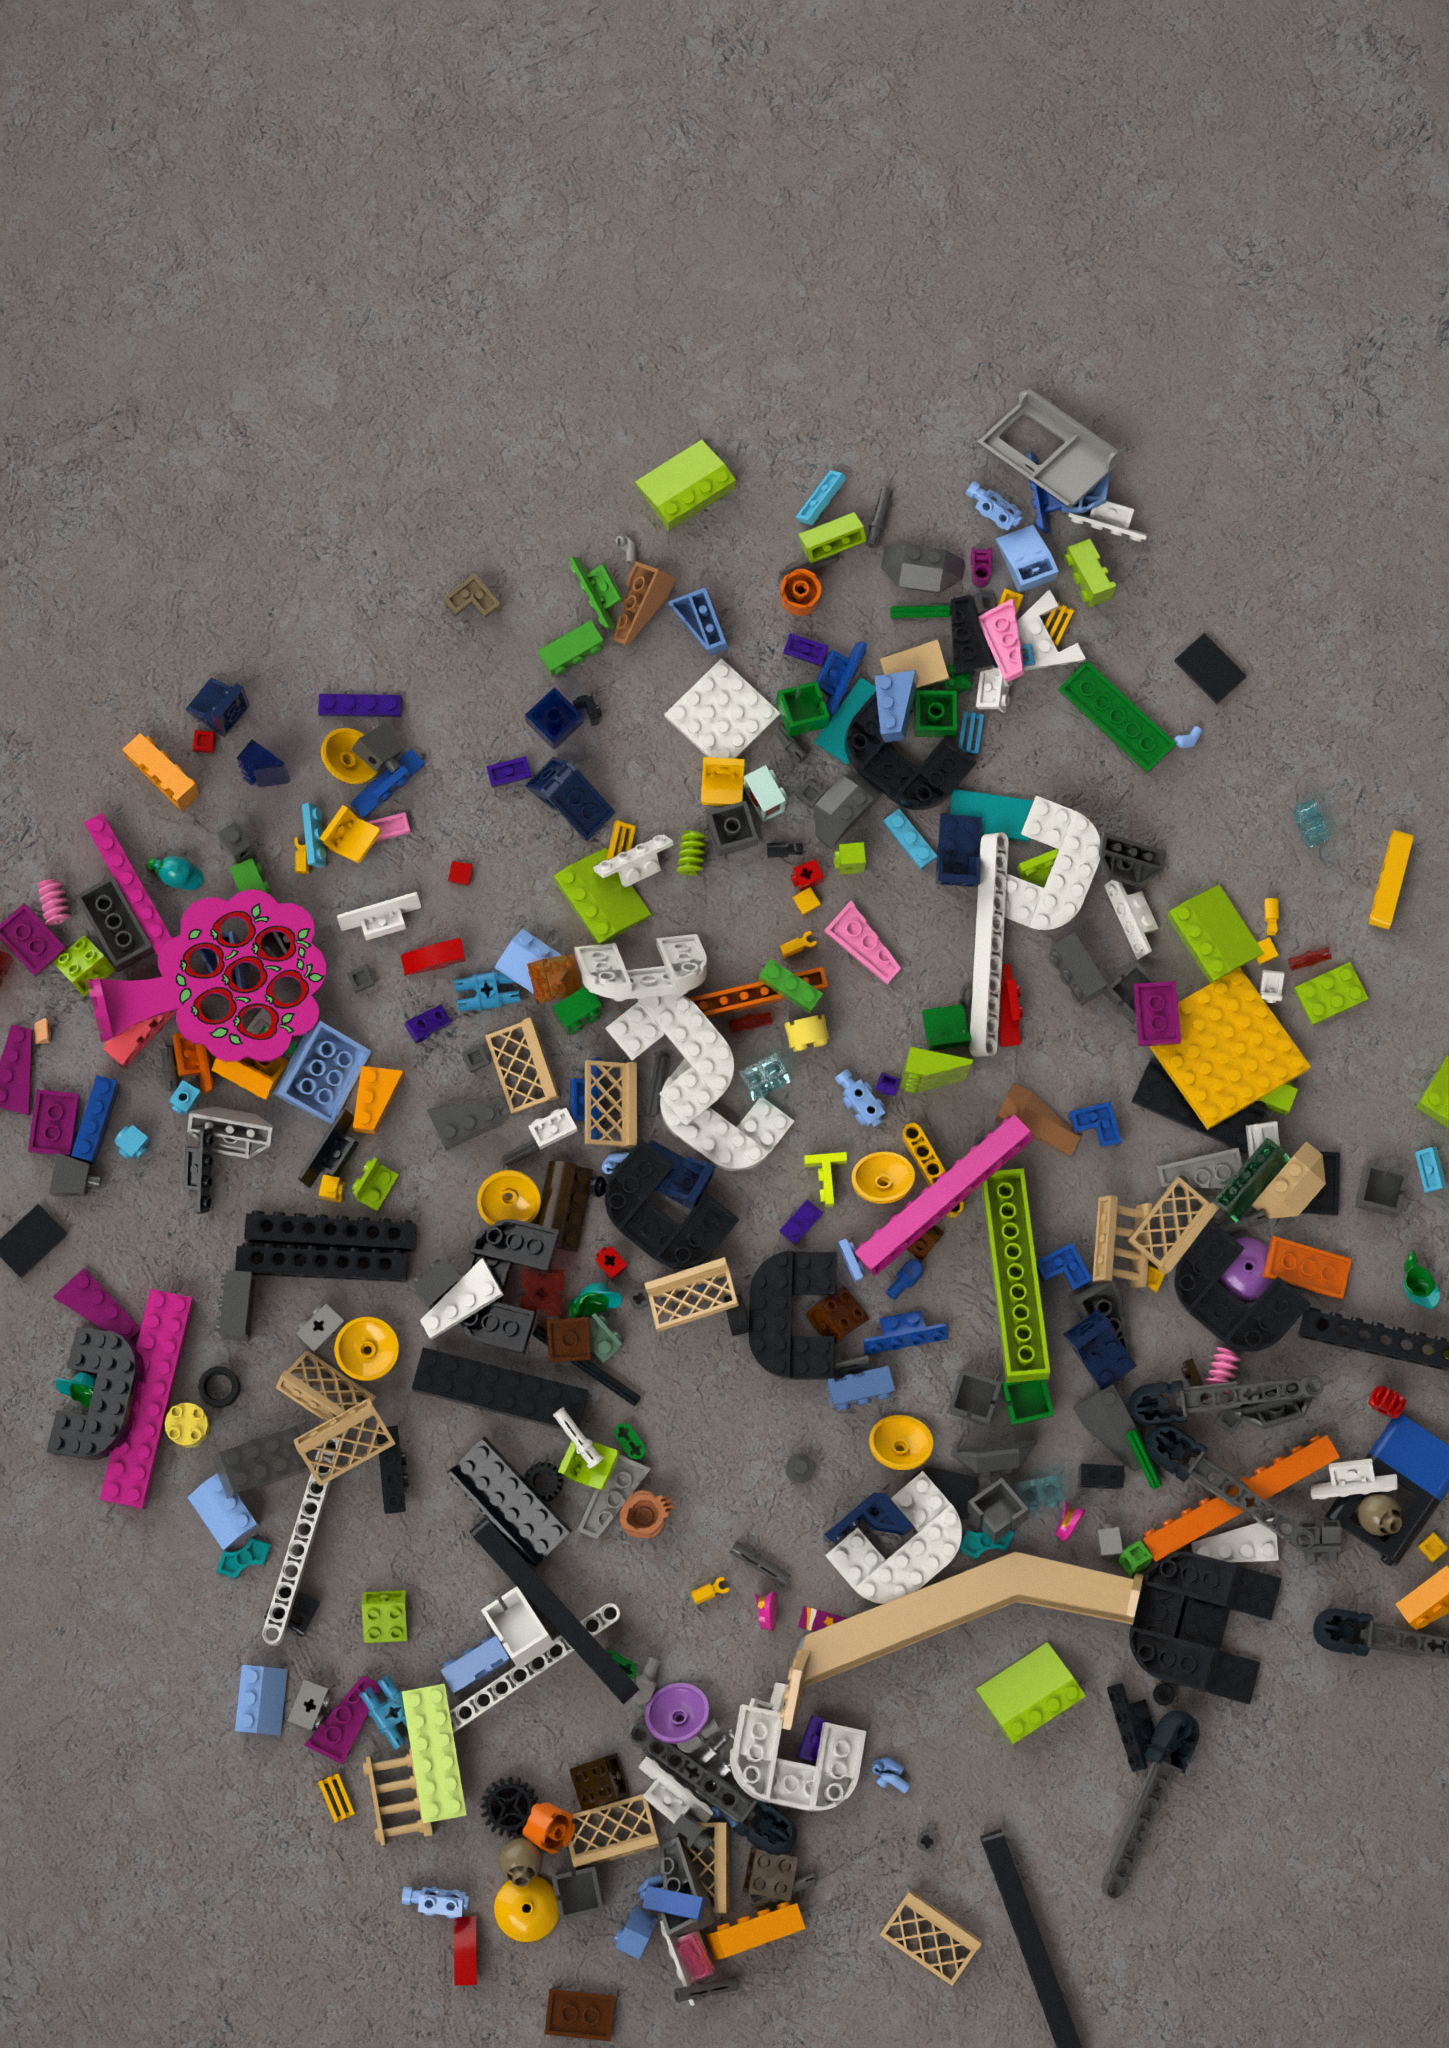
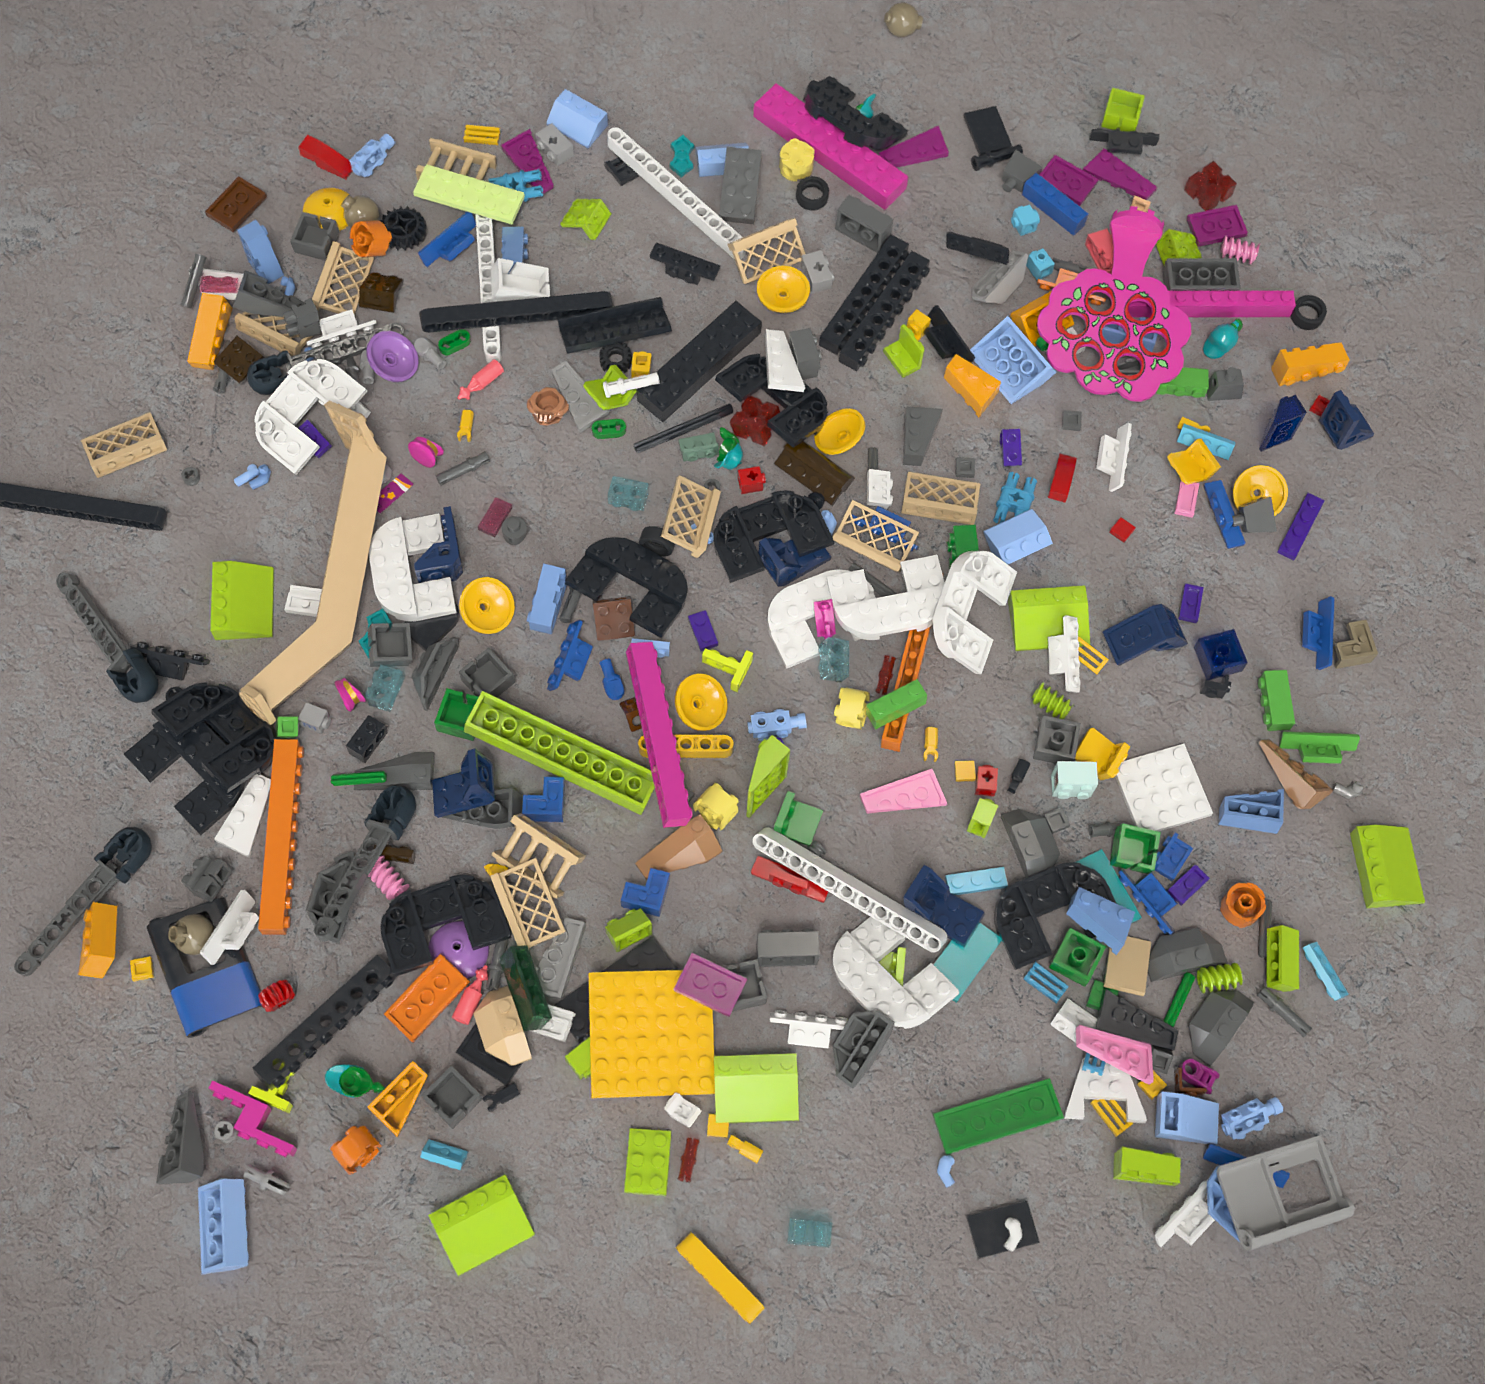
camera: 120 degrees right, 10 degrees down
tan fence [294,1398,396,1486] -> none
clear orange bracket [527,954,582,1005] -> none
reddish brown plate [546,1317,592,1362] -> none
blue tile [642,1886,706,1921] -> none
dark grey piece [1146,1424,1315,1551] -> none
none -> white plate [284,585,322,617]
none -> light orange wedge [368,1061,428,1138]
none -> blue bracket [418,212,476,267]
none -> coral wheel [452,965,488,1025]
none -> coral wheel [457,359,504,400]
none -> clear pink plate [478,497,512,537]
none -> black bar [482,1082,520,1112]
none -> lime slope [605,908,652,953]
none -> clear light blue brick [607,476,649,511]
none -> yellow brick [631,351,652,378]
none -> light yellow brick [693,783,739,830]
none -> dark pink hinge [813,599,836,640]
none -> black pin [971,144,1023,171]
none -> white arm [1004,1218,1022,1252]
none -> dark grey wedge [1148,928,1228,982]
none -> blue bracket [1155,832,1193,881]
none -> reddish brown bracket [1174,1067,1207,1098]
none -> lime piece [1197,963,1243,994]
none -> black tyre [1291,295,1327,330]
none -> blue bracket [1302,596,1334,670]

